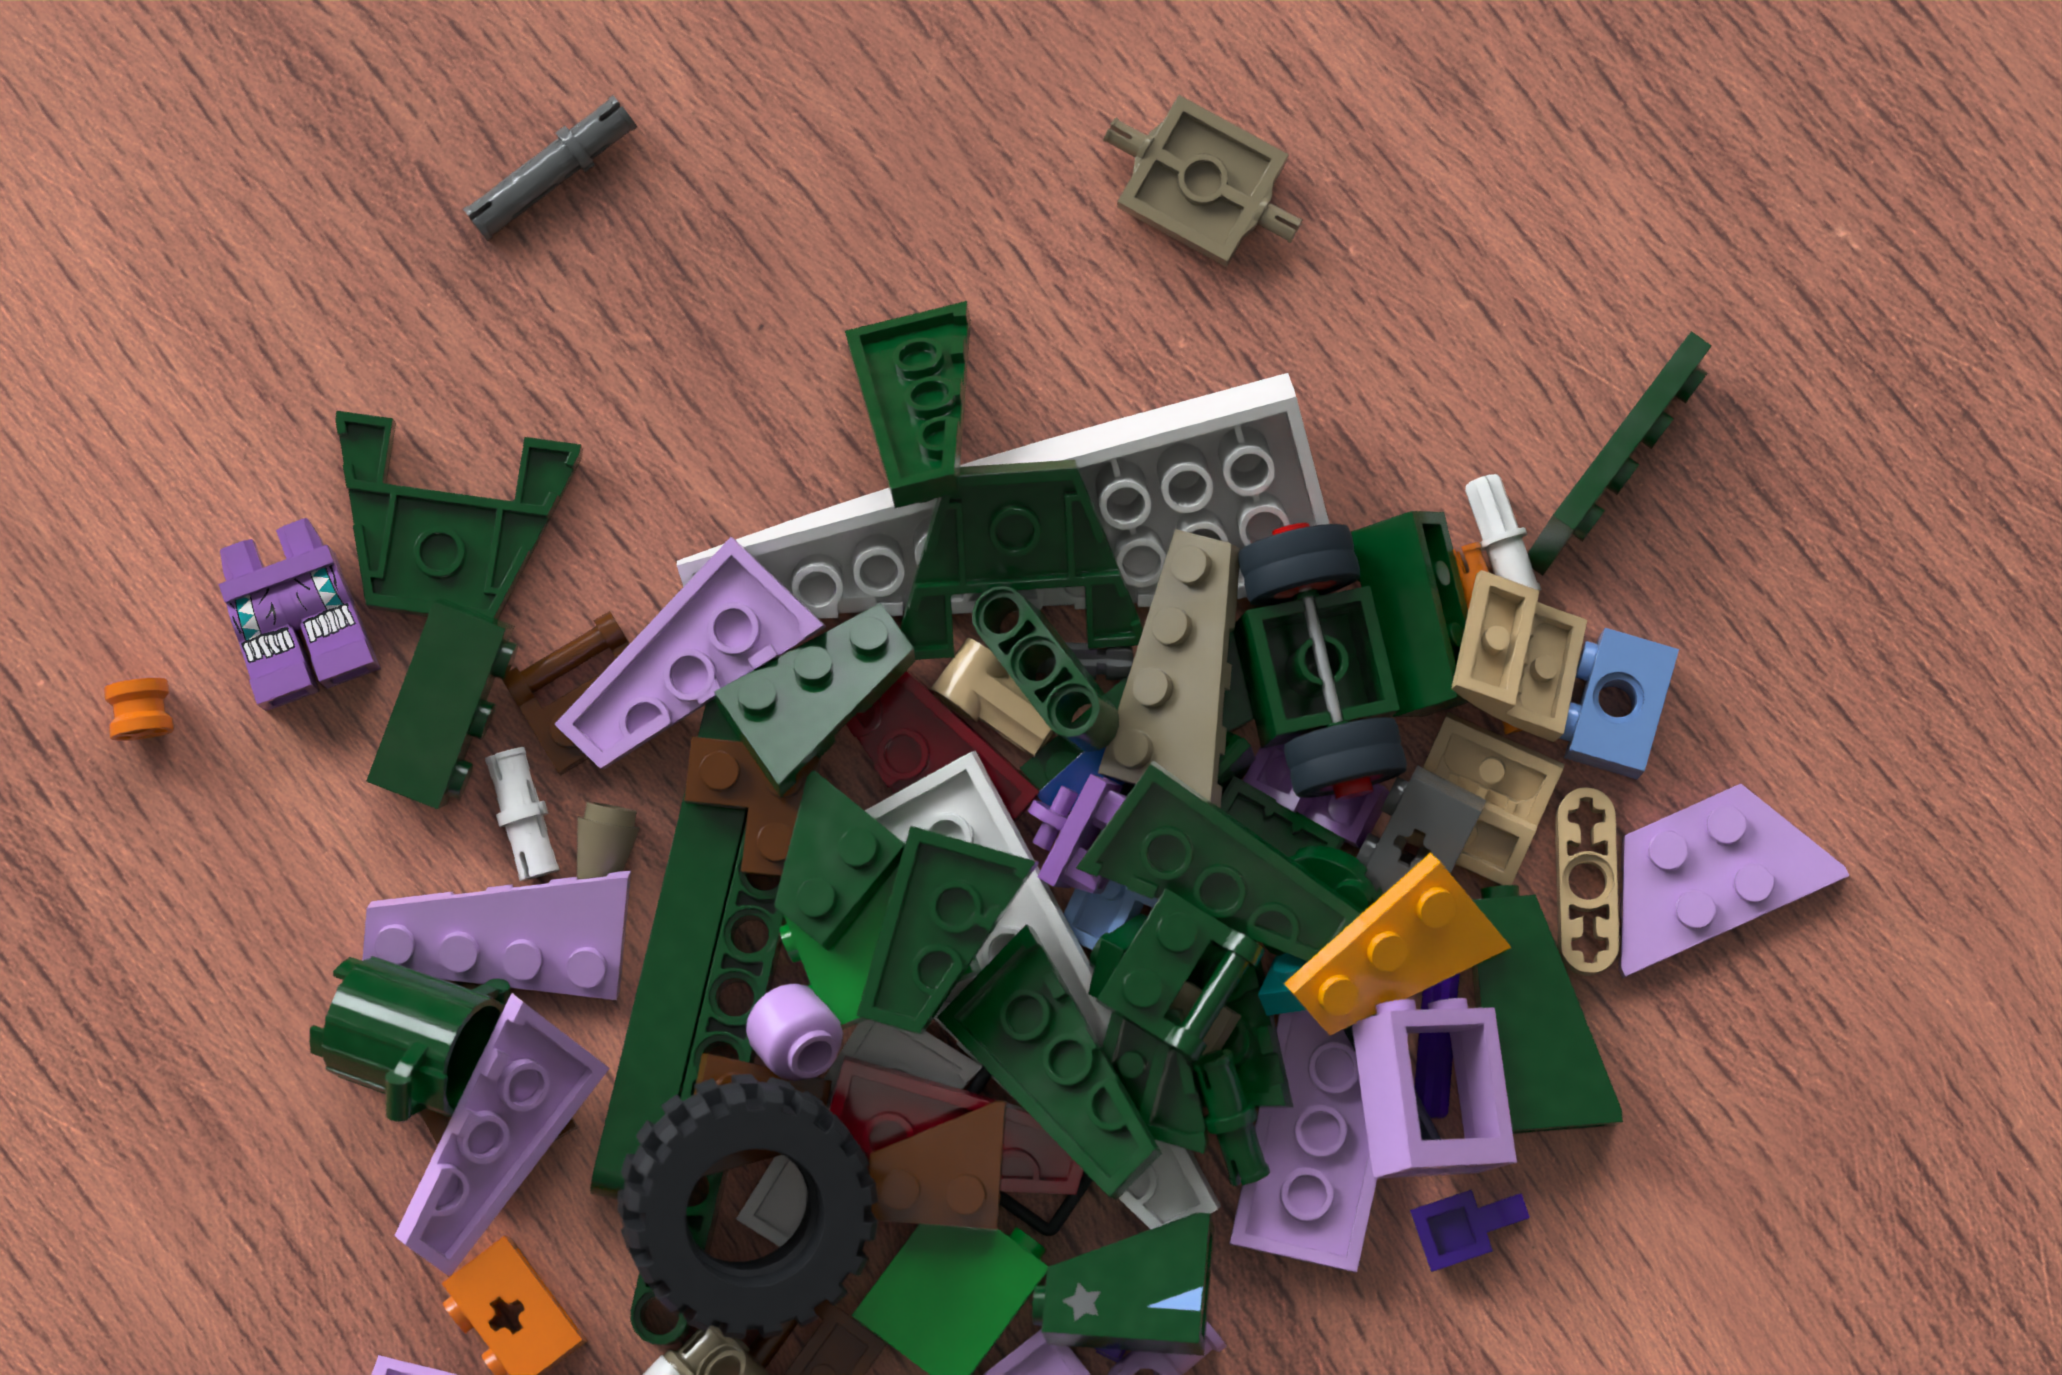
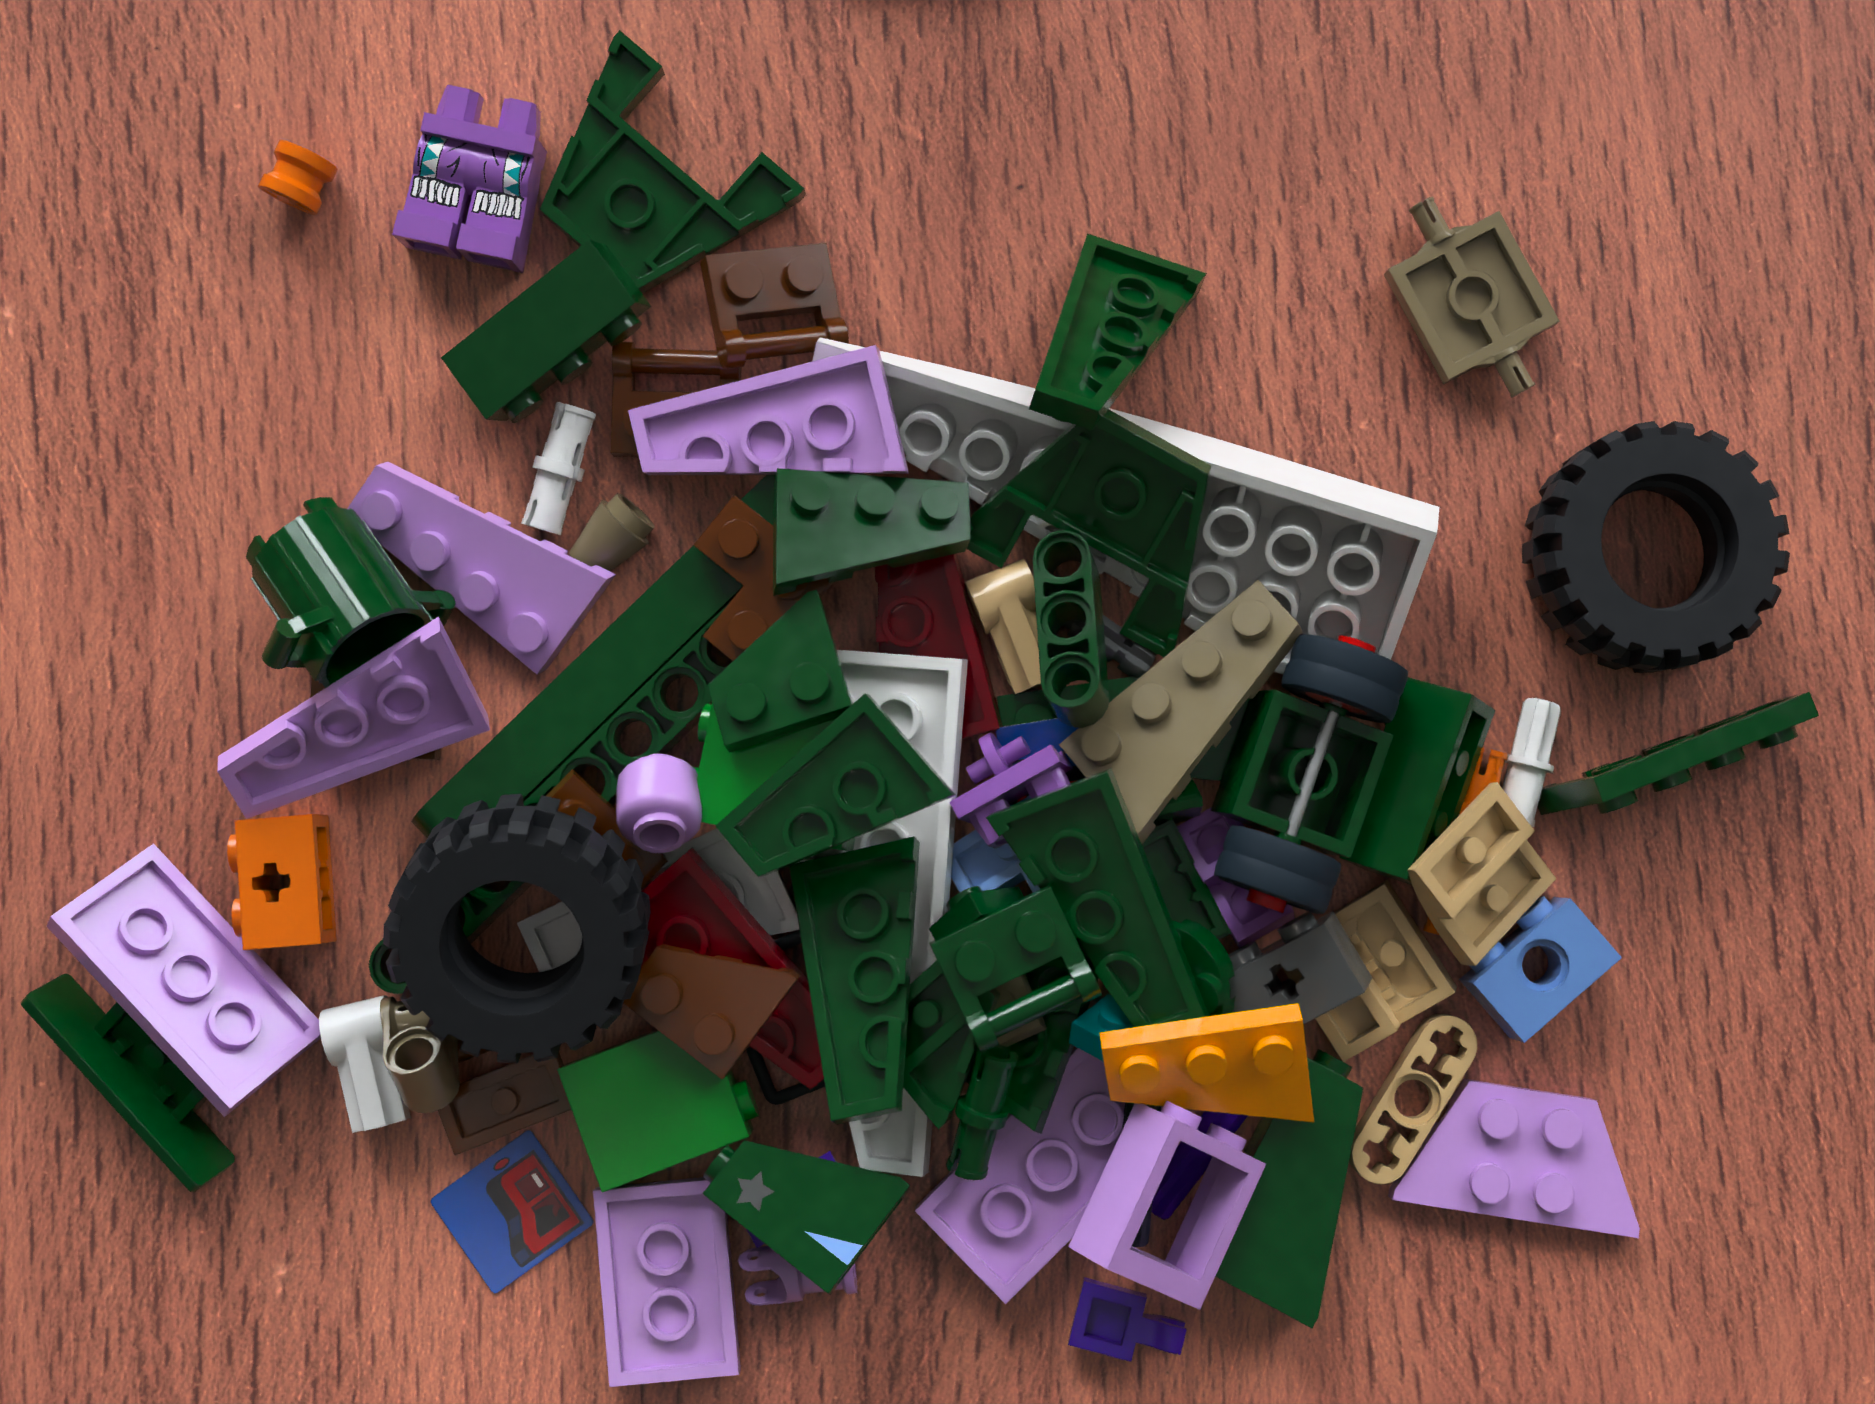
camera: 30 degrees right, 5 degrees up
none -> reddish brown plate [700,243,849,369]
none -> black tyre [1522,421,1790,673]

